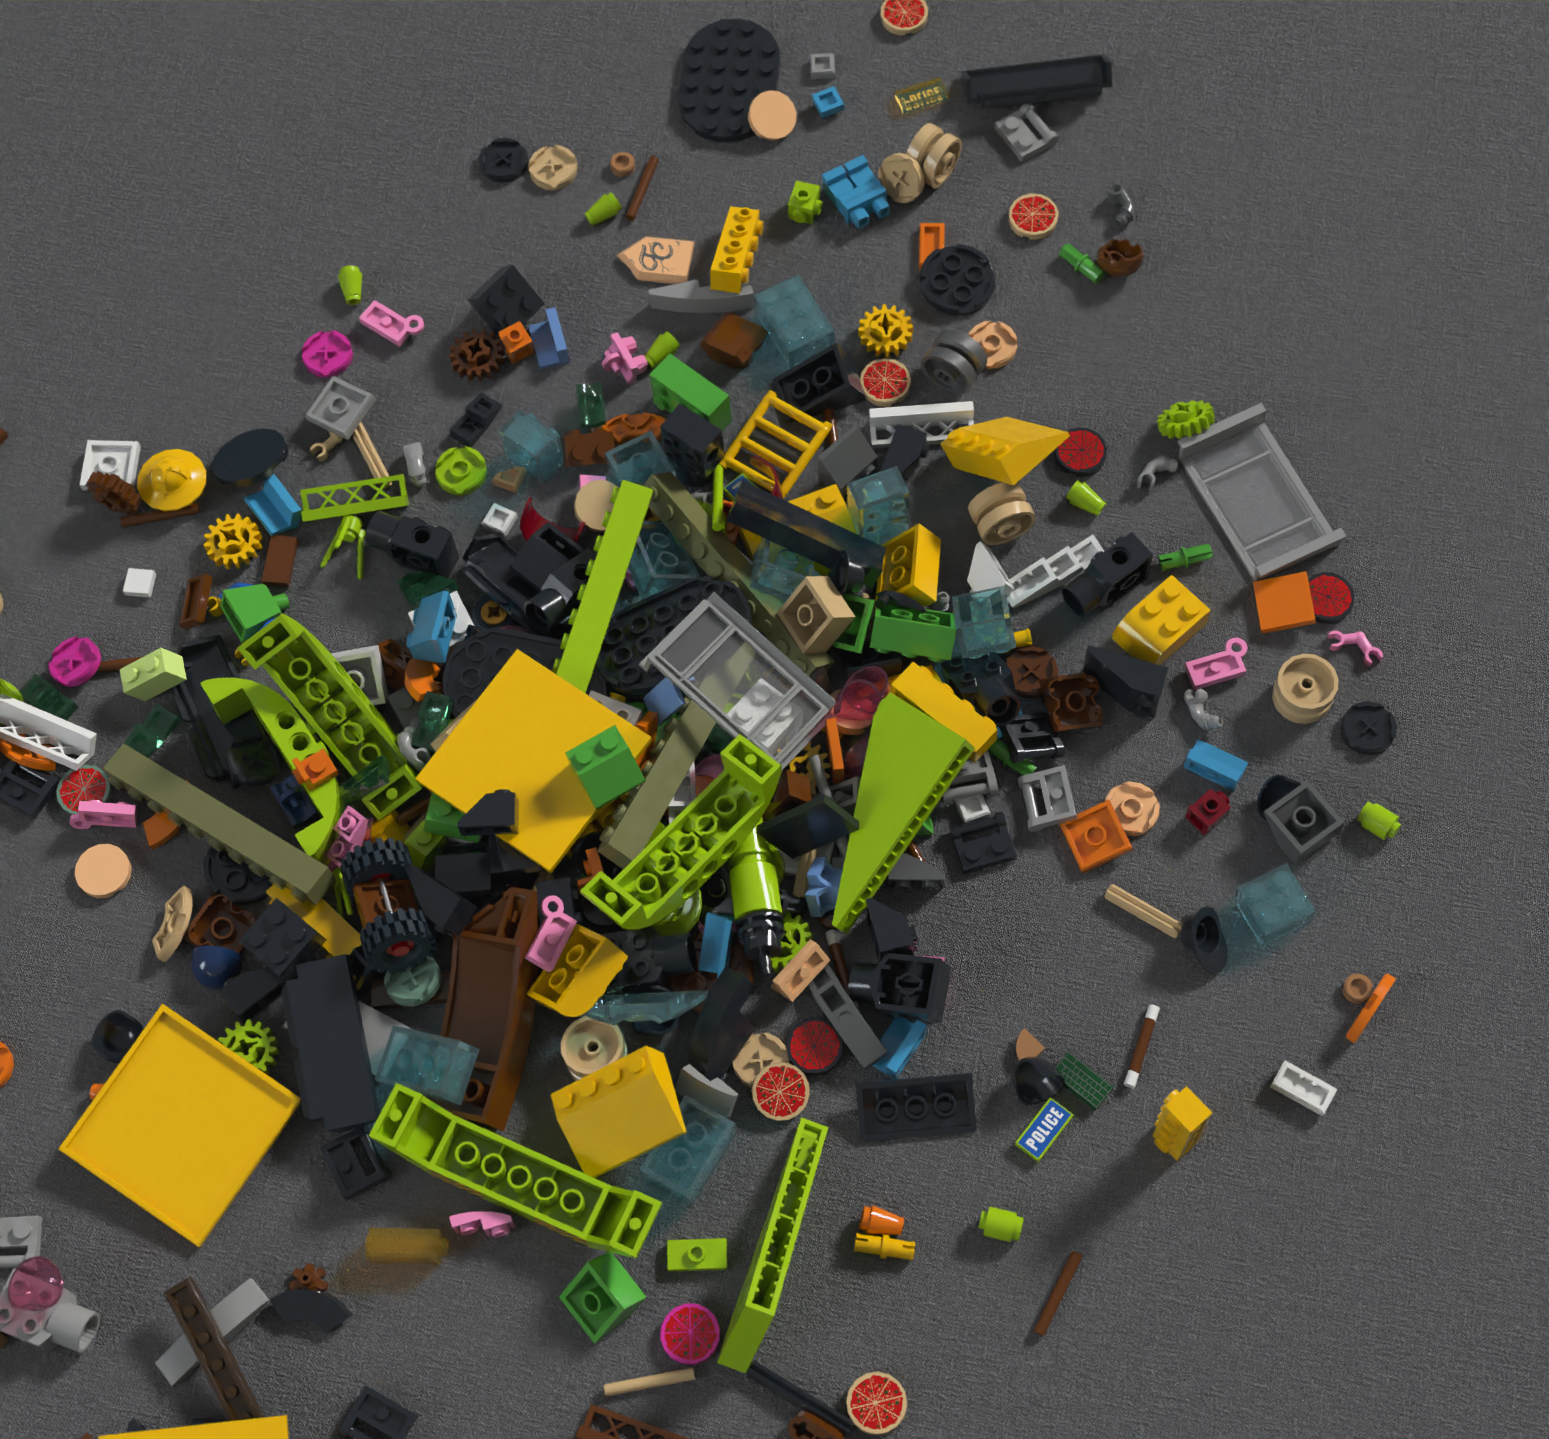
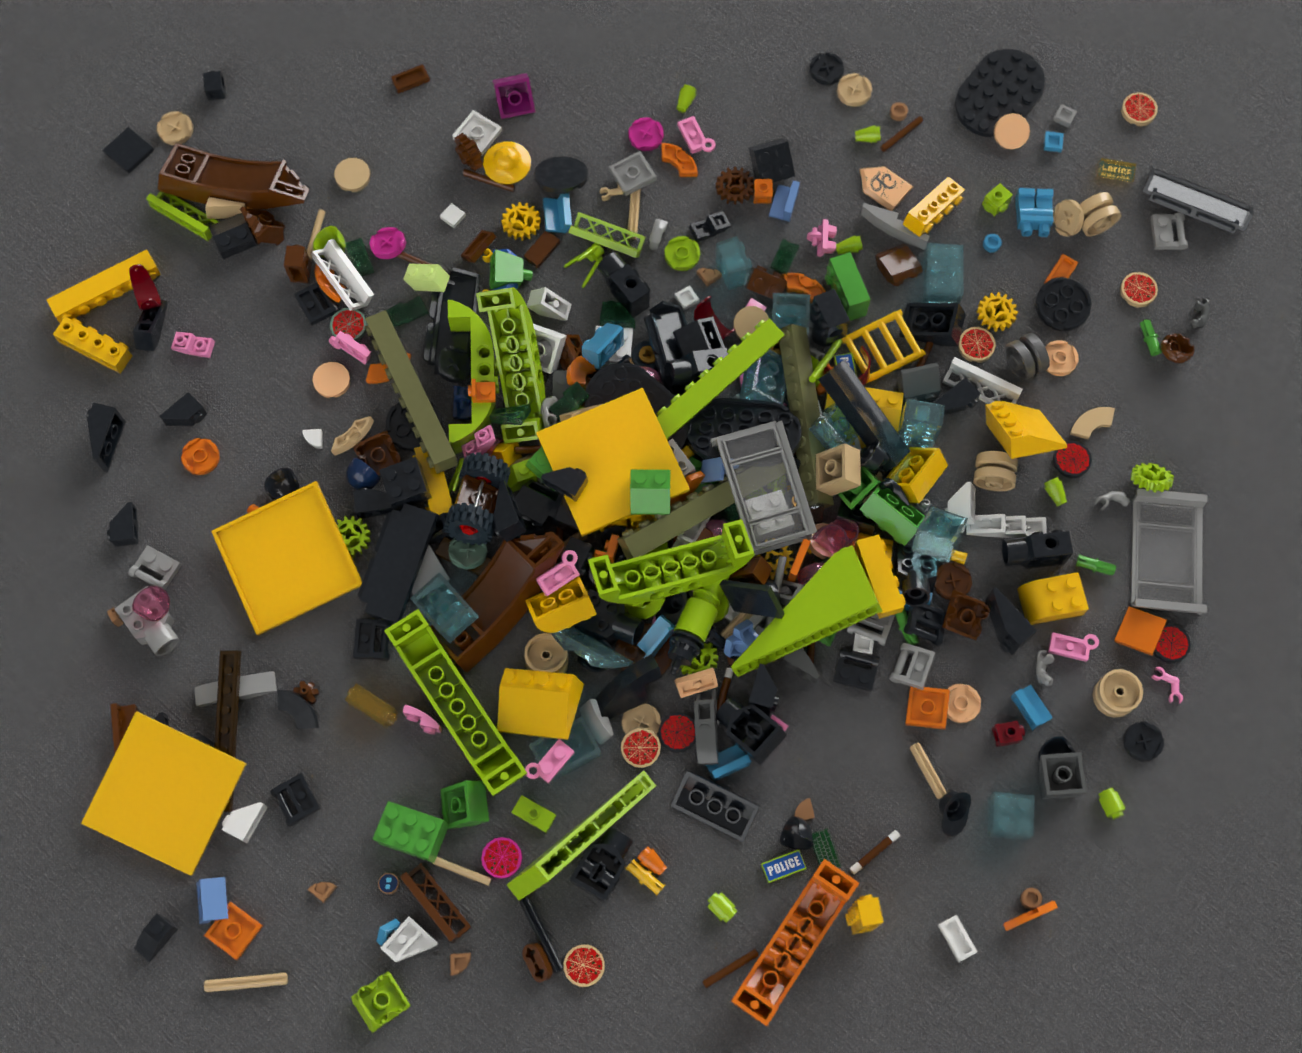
camera: 25 degrees right, 5 degrees up
none -> white tile [302,429,322,449]
none -> bright green brick [373,801,449,863]
none -> magenta slope [492,73,536,119]
none -> bright pink hinge [525,739,575,784]
none -> white slope [527,287,572,321]
none -> black brick [569,827,633,903]
none -> orange tile [661,143,698,177]
none -> orange slope [731,859,859,1027]
none -> dark azure tile [983,234,1002,253]
none -> tan tile [1070,407,1115,439]

